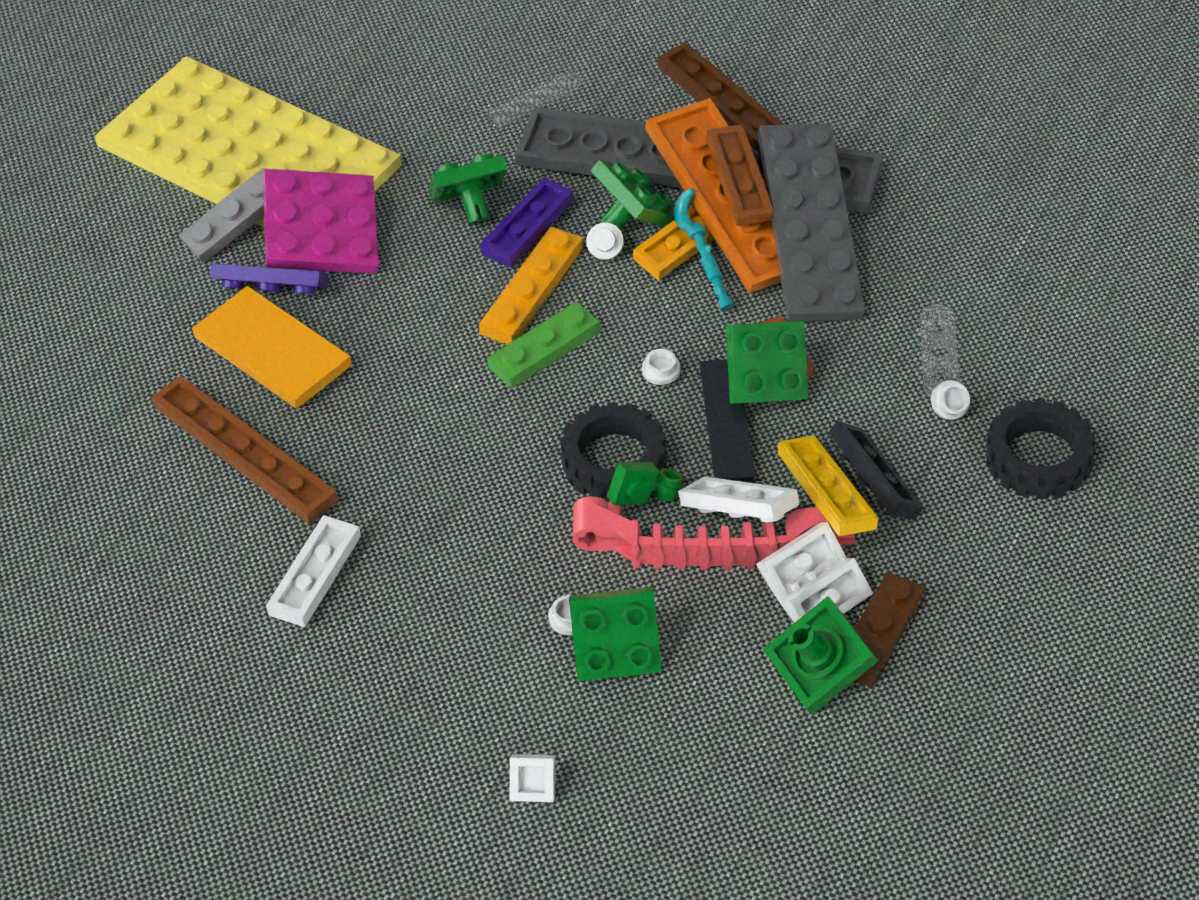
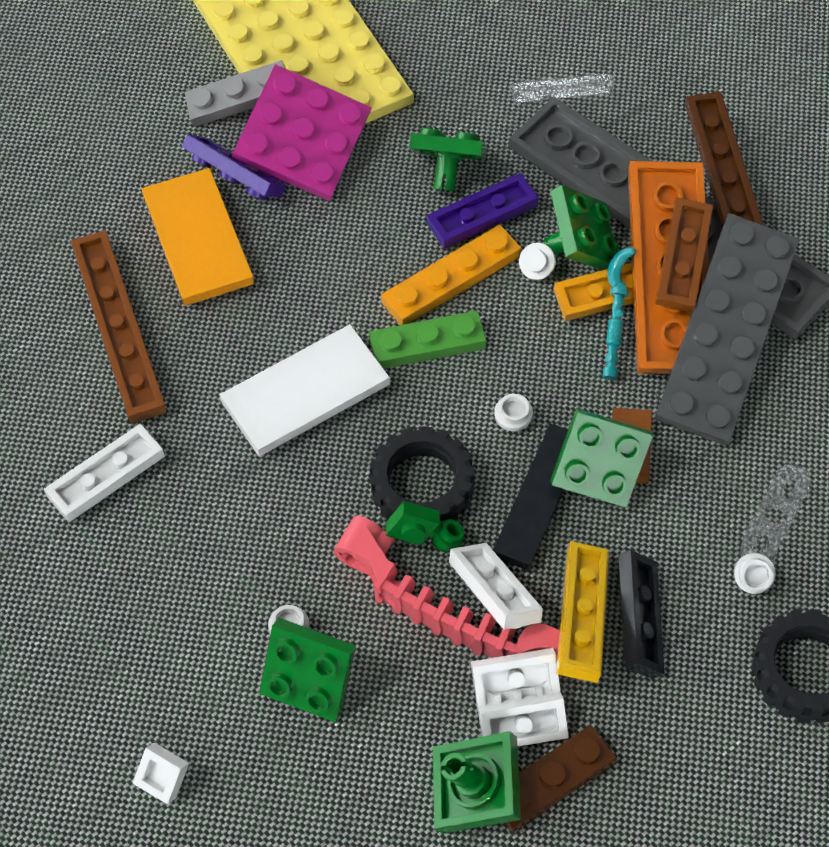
camera: 25 degrees right, 10 degrees up
none -> white tile [219,324,390,457]

